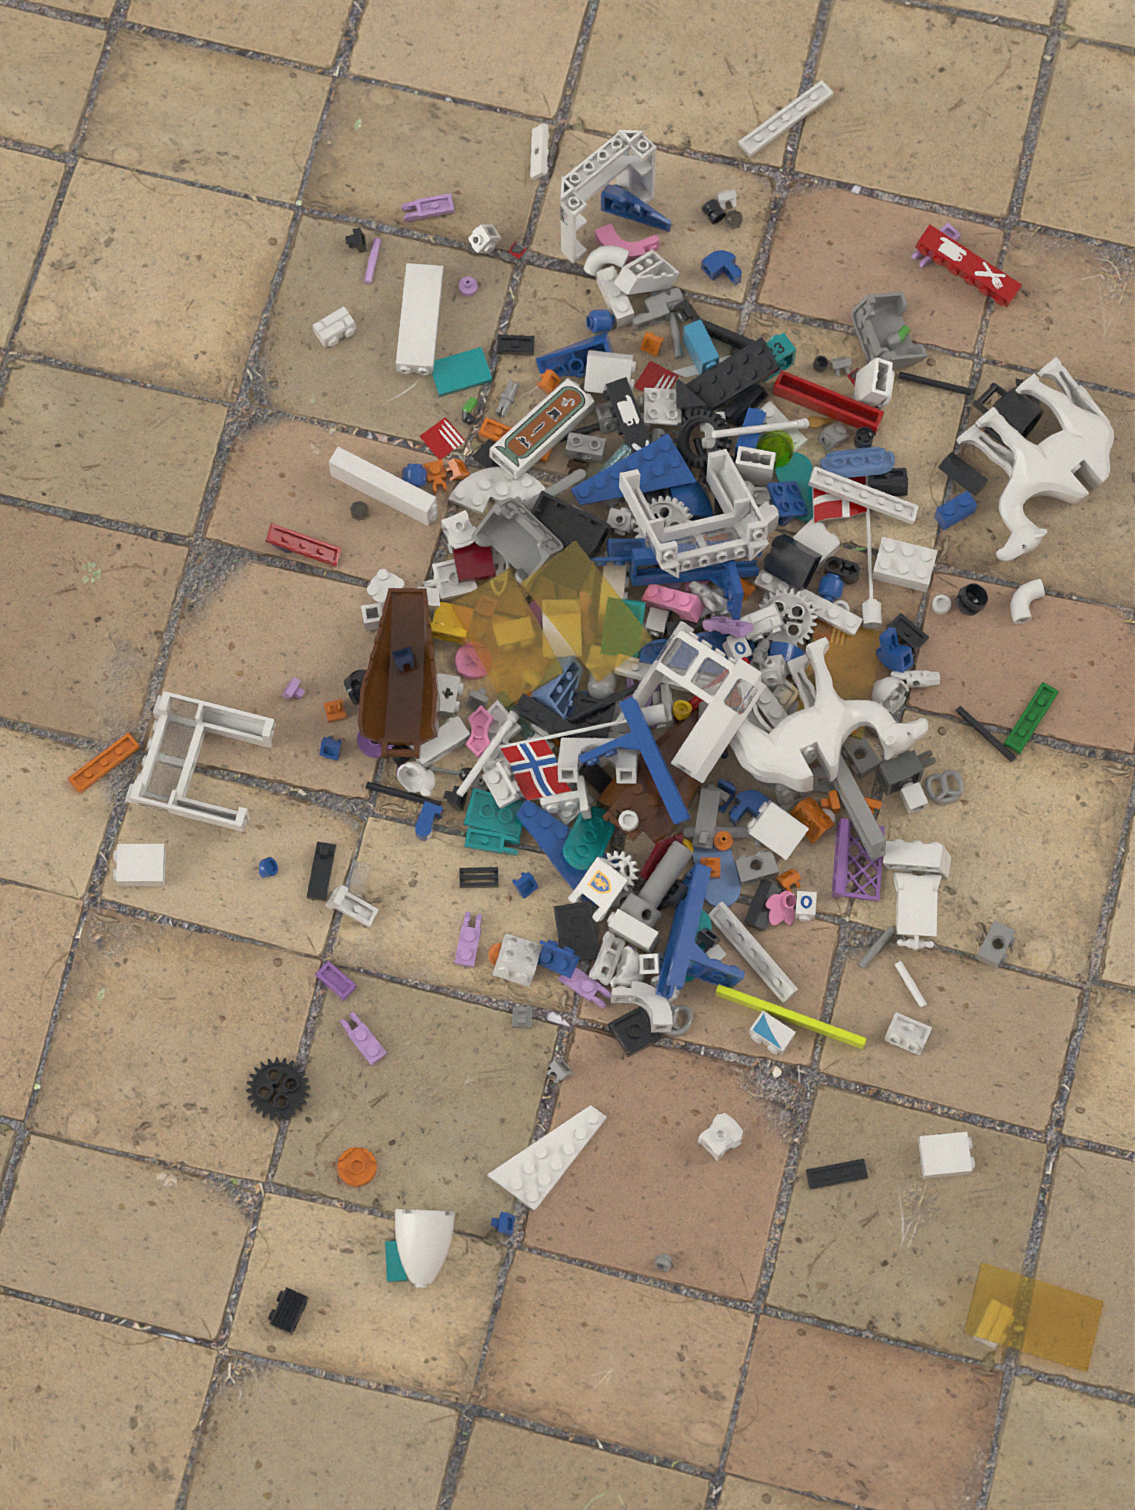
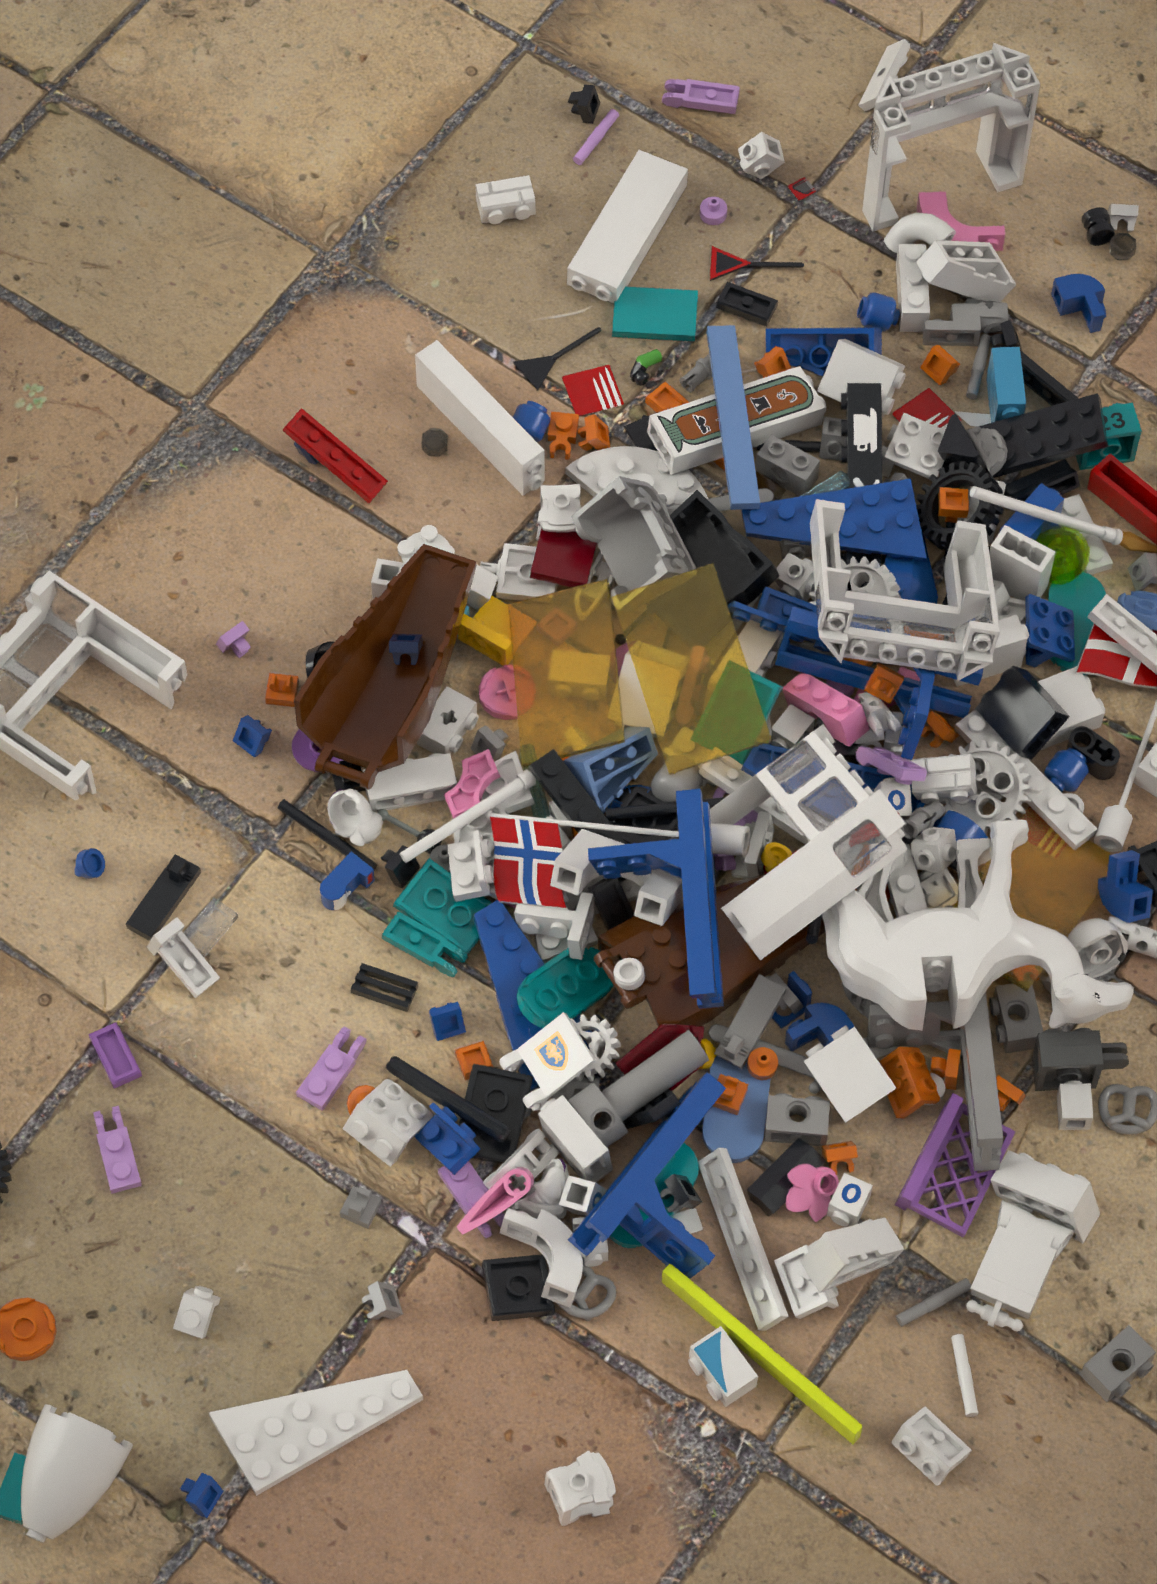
camera: 20 degrees right, 10 degrees down
blue wedge [601,184,671,232] -> none
none -> white bracket [173,1286,220,1339]
none -> black axle [386,1056,511,1142]
none -> orange tile [455,1041,494,1080]
none -> bright pink piece [457,1167,534,1235]
none -> black piece [513,327,601,391]
none -> medium blue tile [706,325,760,510]
none -> black piece [710,246,804,281]
none -> white bracket [774,1245,839,1319]
none -> white wedge [800,1217,904,1293]
none -> orange tile [864,663,904,704]
none -> orange tile [938,487,969,523]
none -> light grey tile [966,427,1008,476]

